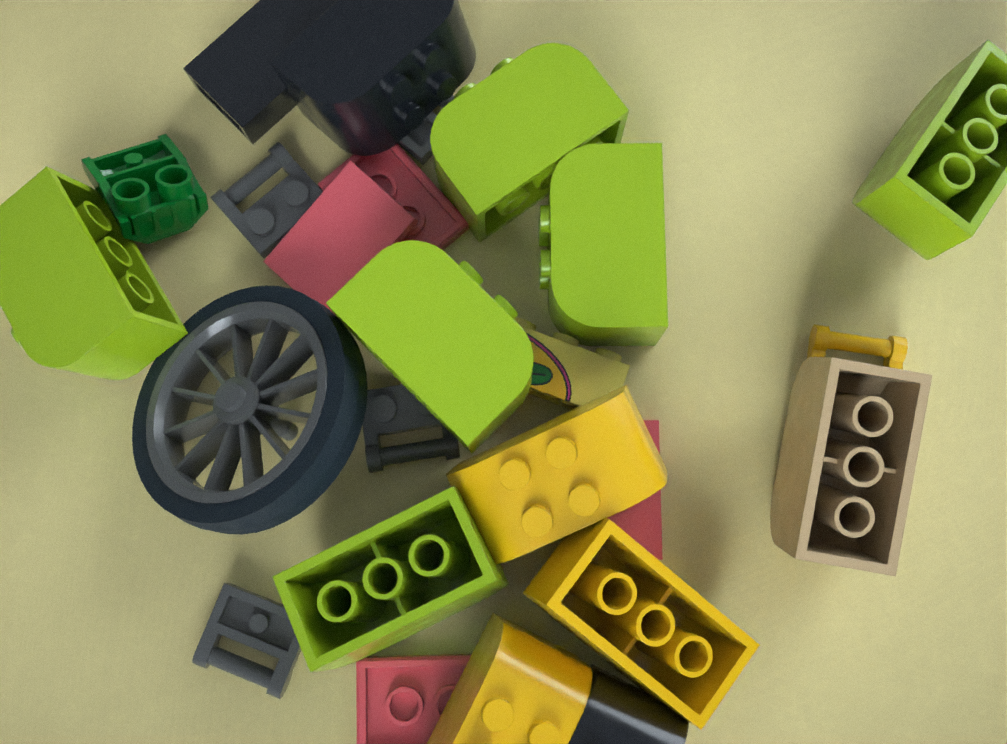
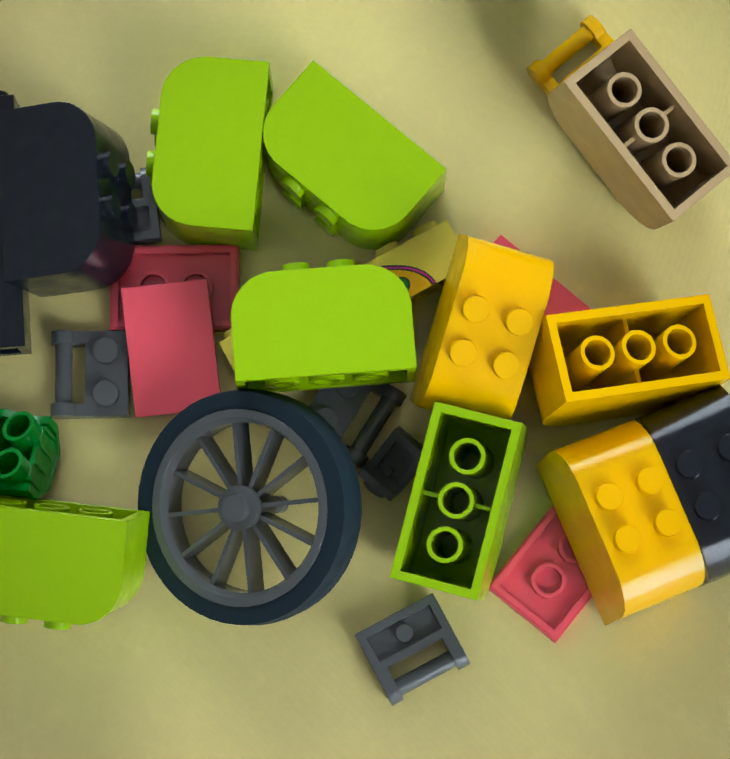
camera: 50 degrees left, 0 degrees up
none -> dark grey bracket [357,426,423,501]

